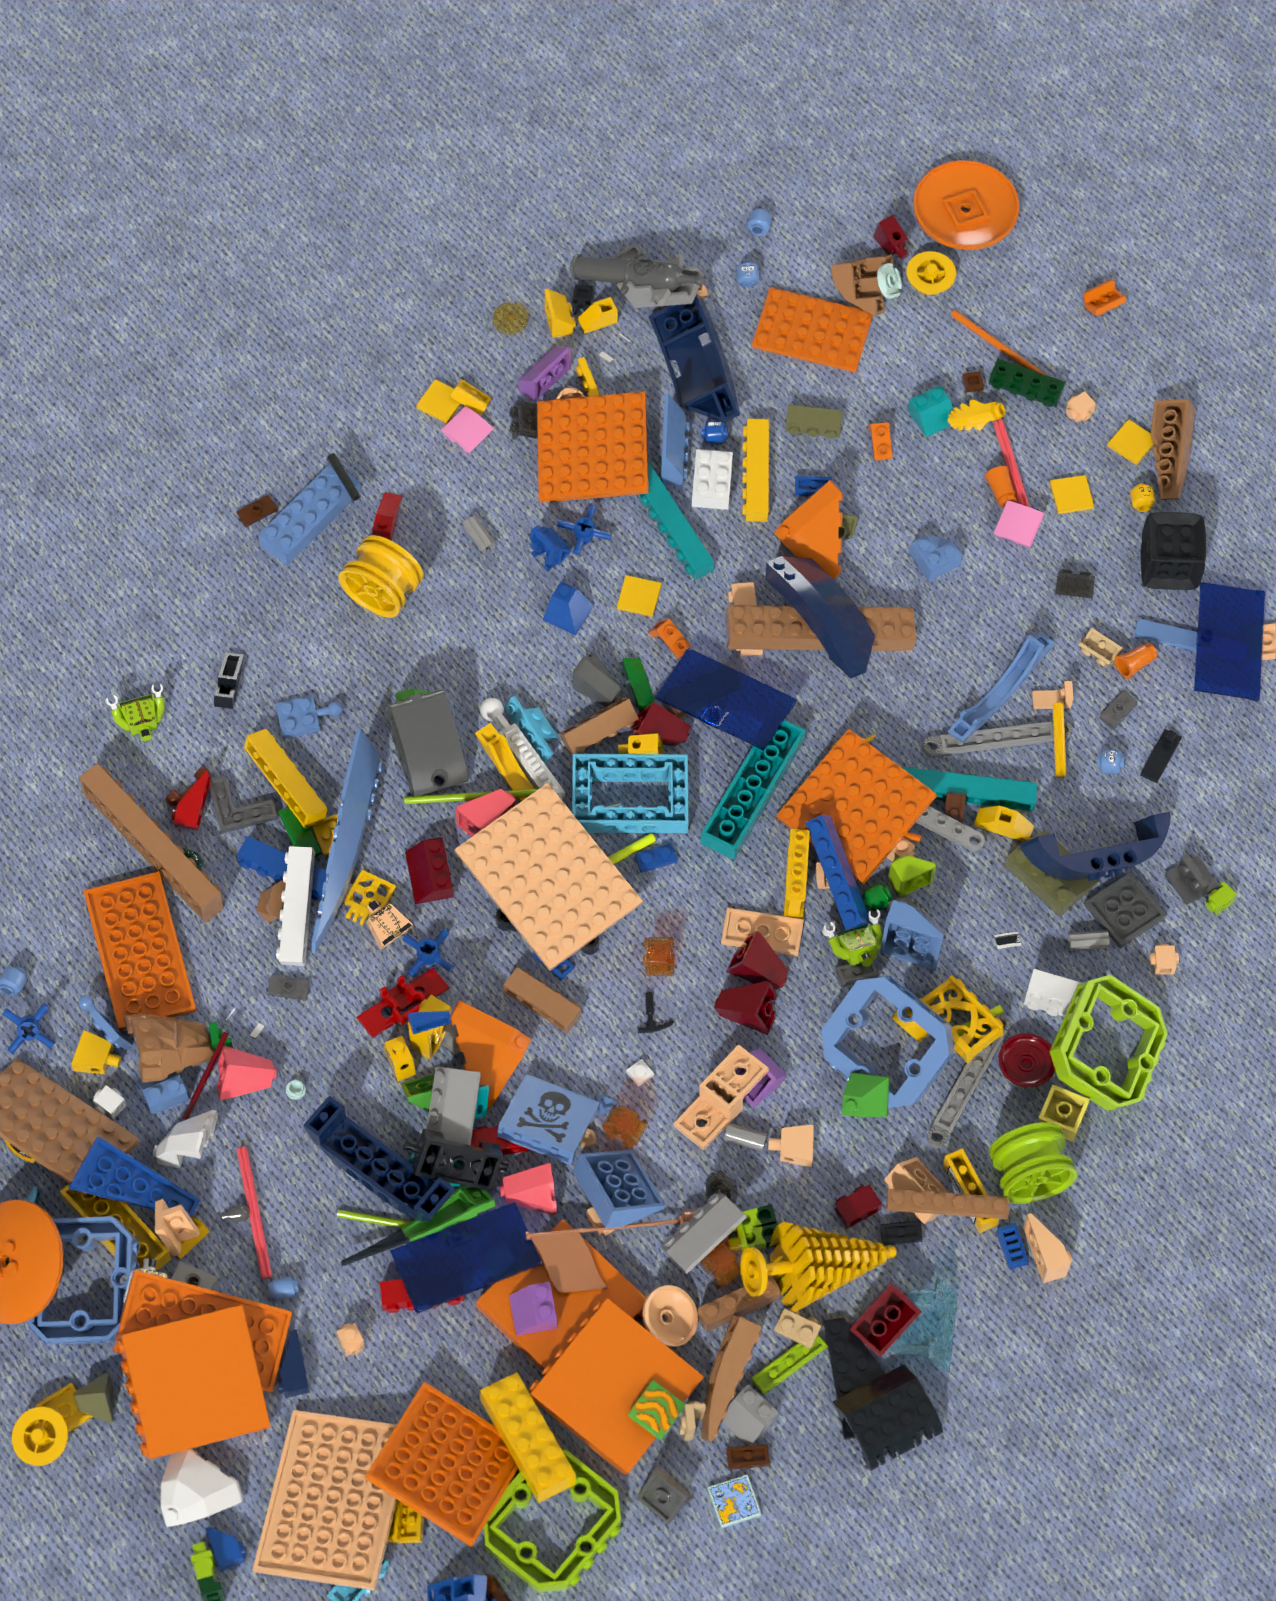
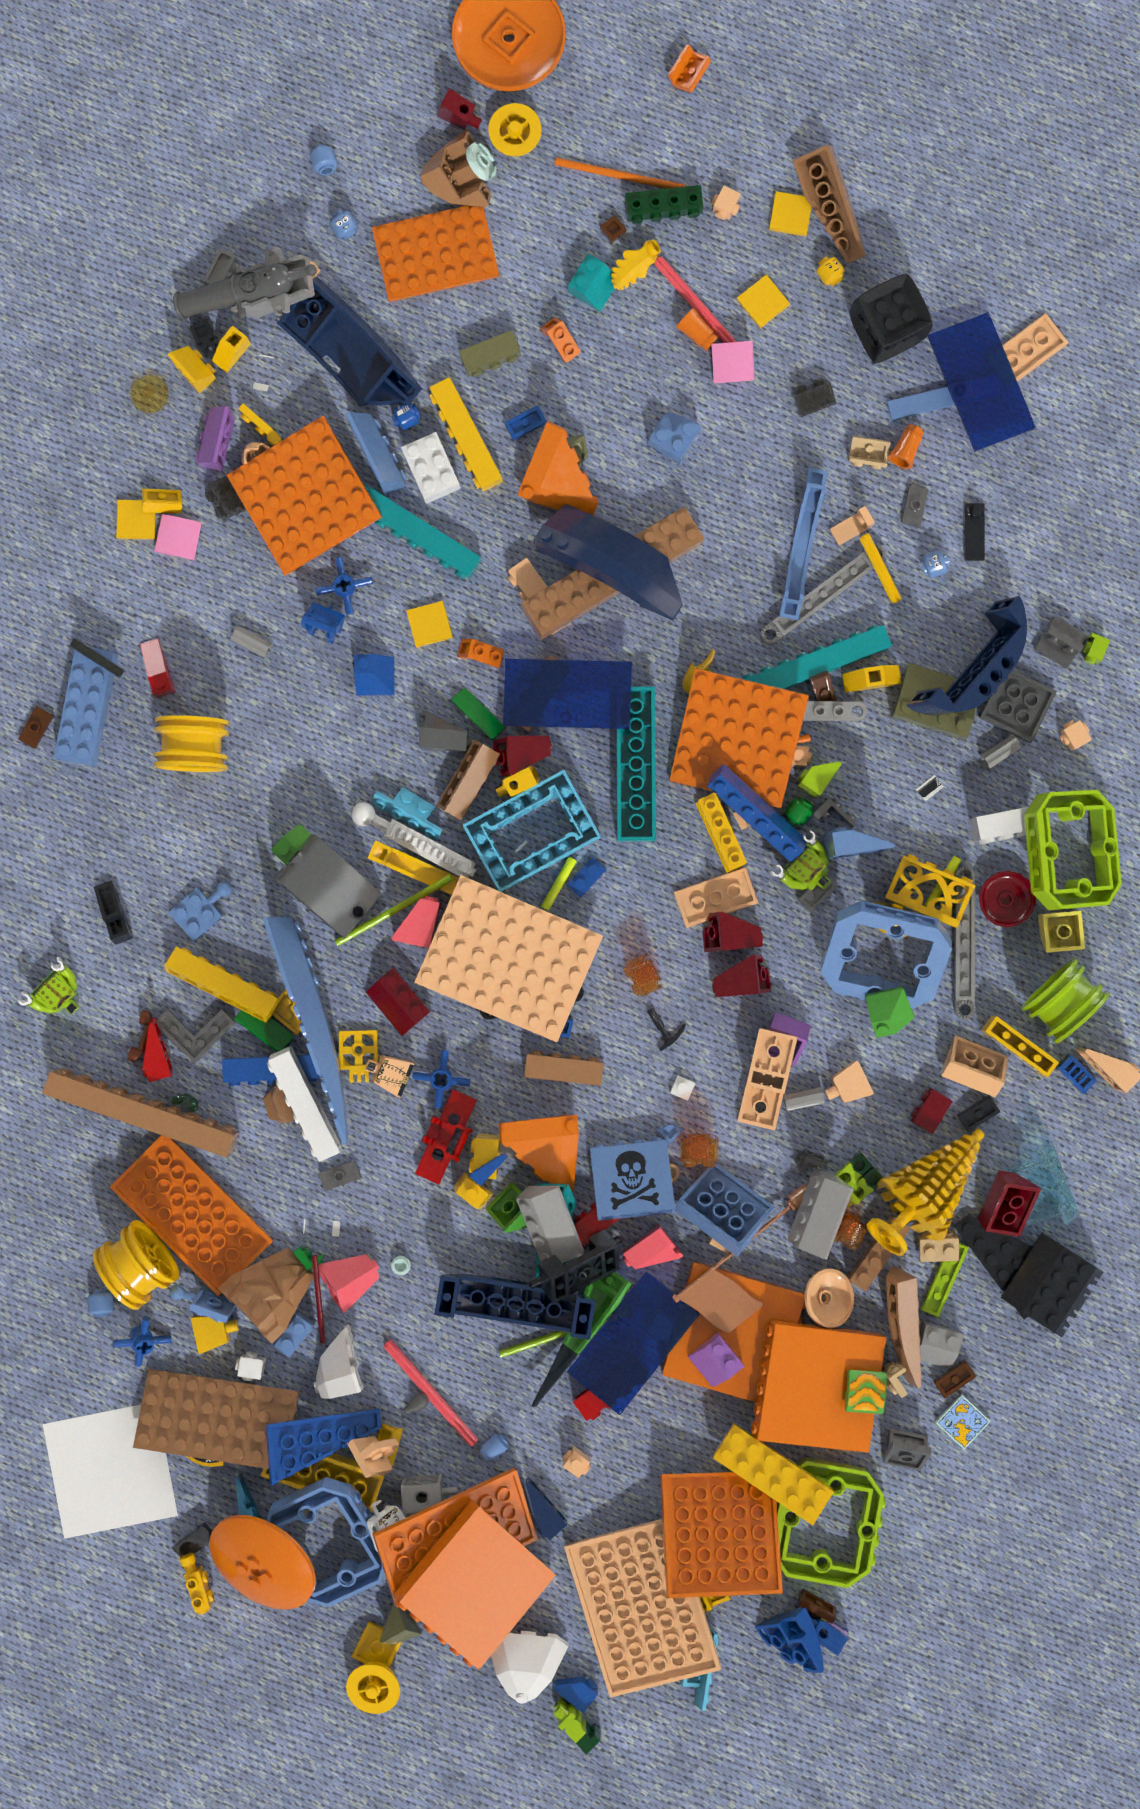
camera: 25 degrees left, 25 degrees up
medium nougat plate [886,1189,1009,1219] -> none
none -> yellow wheel [92,1220,179,1310]

